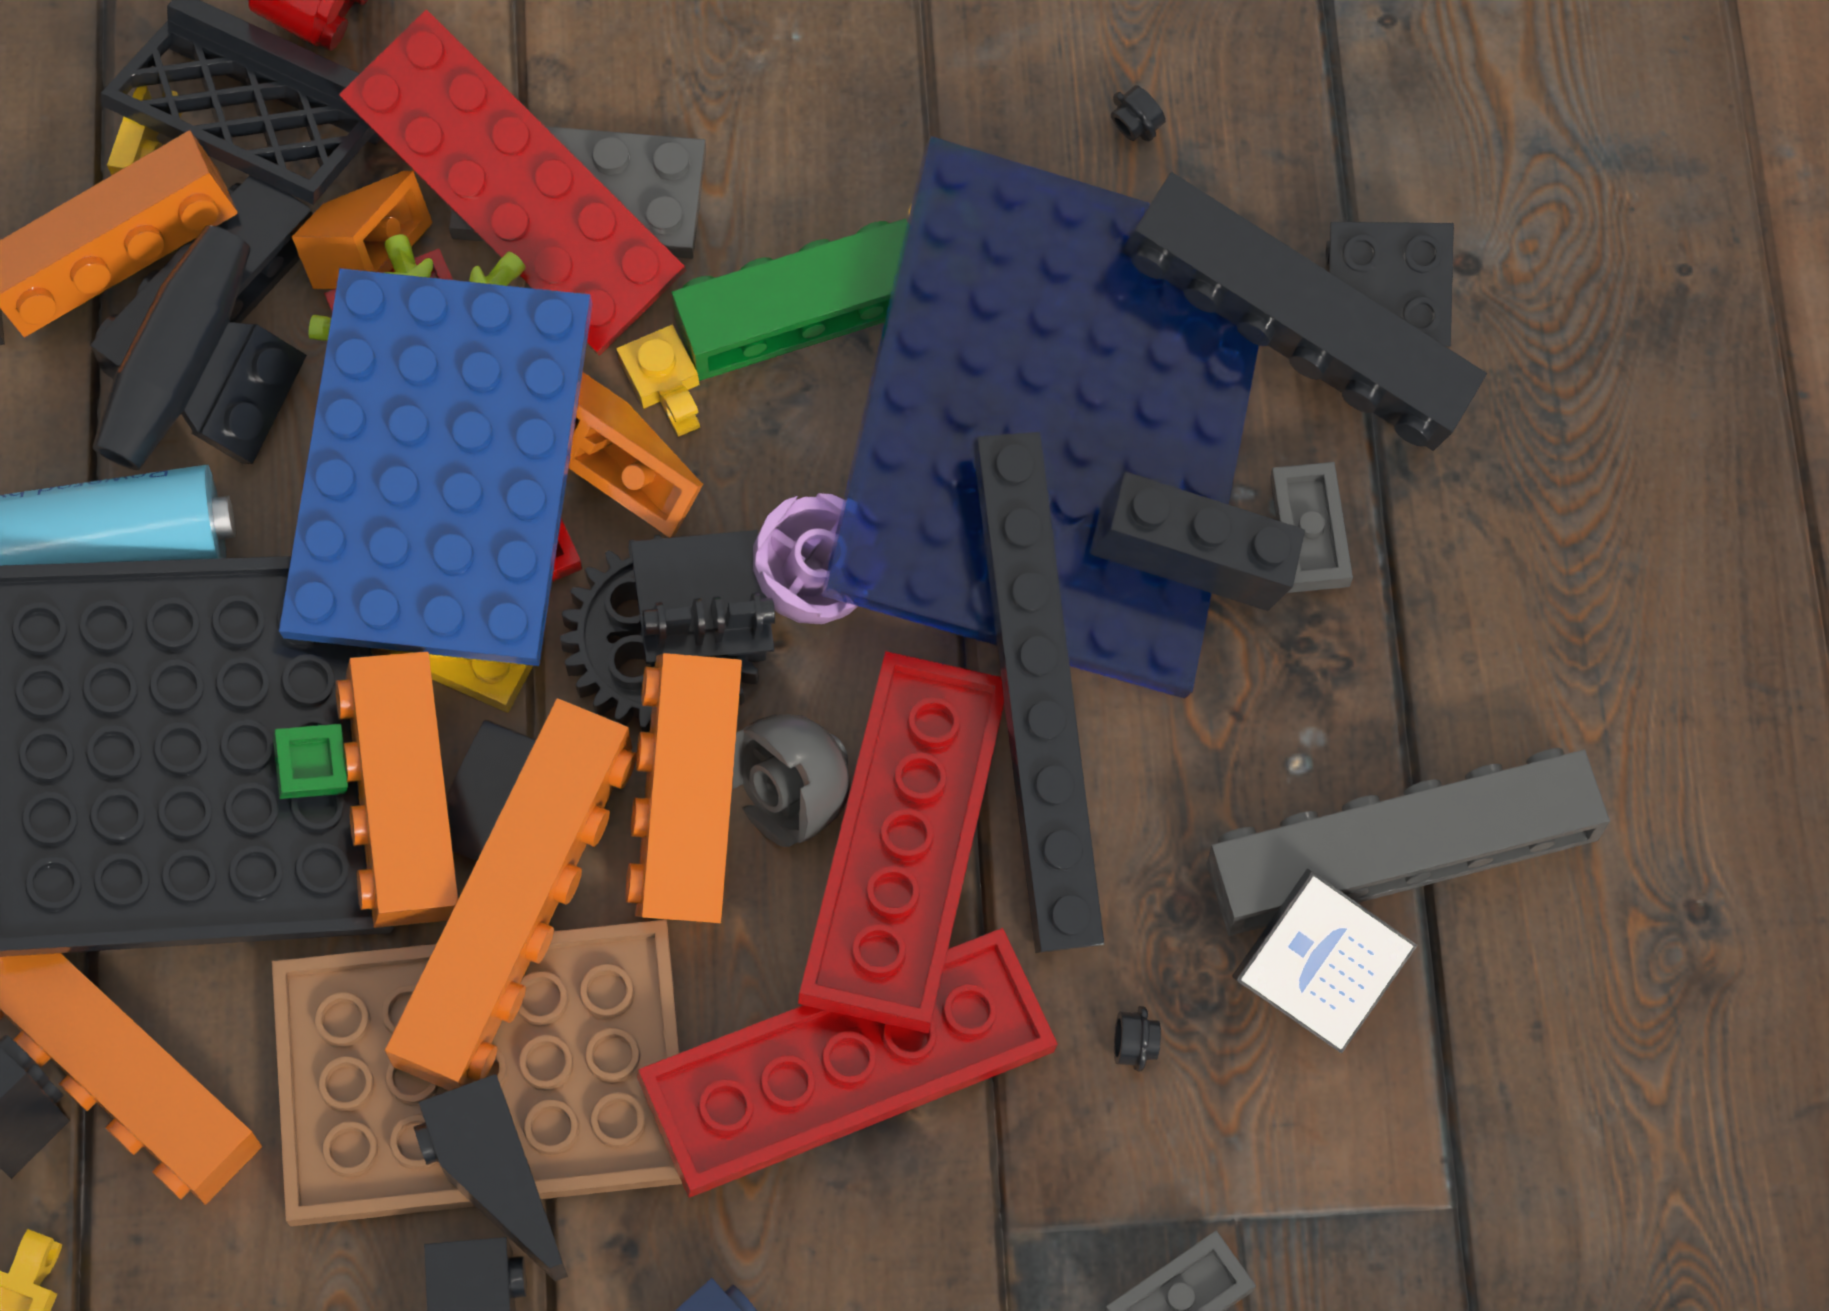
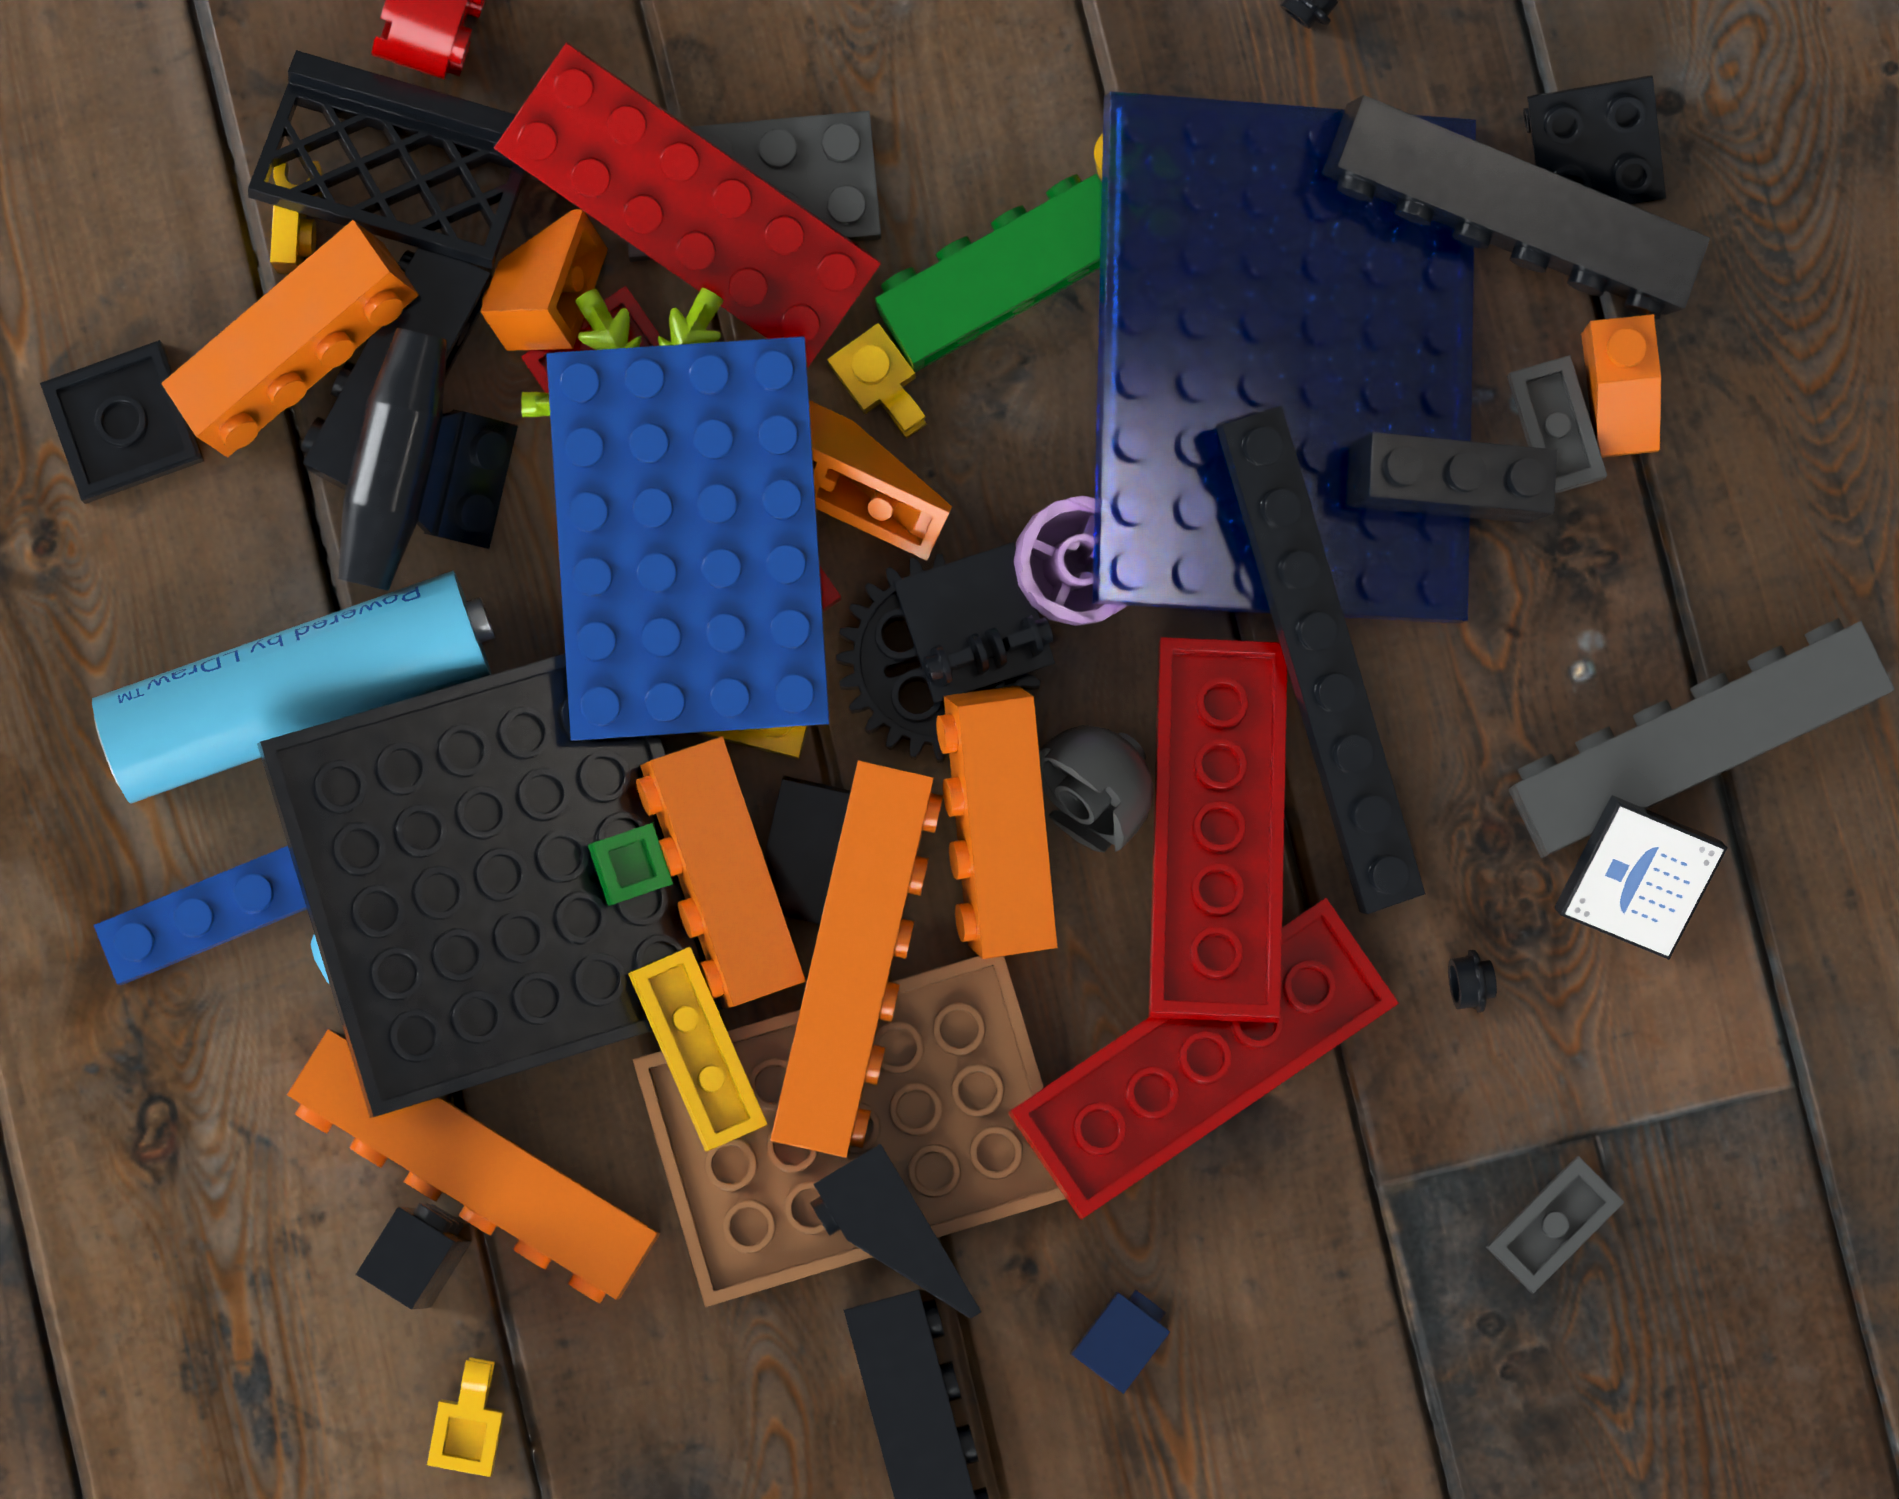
camera: 10 degrees left, 15 degrees up
none -> yellow plate [628,947,768,1152]
none -> orange slope [1581,314,1661,457]

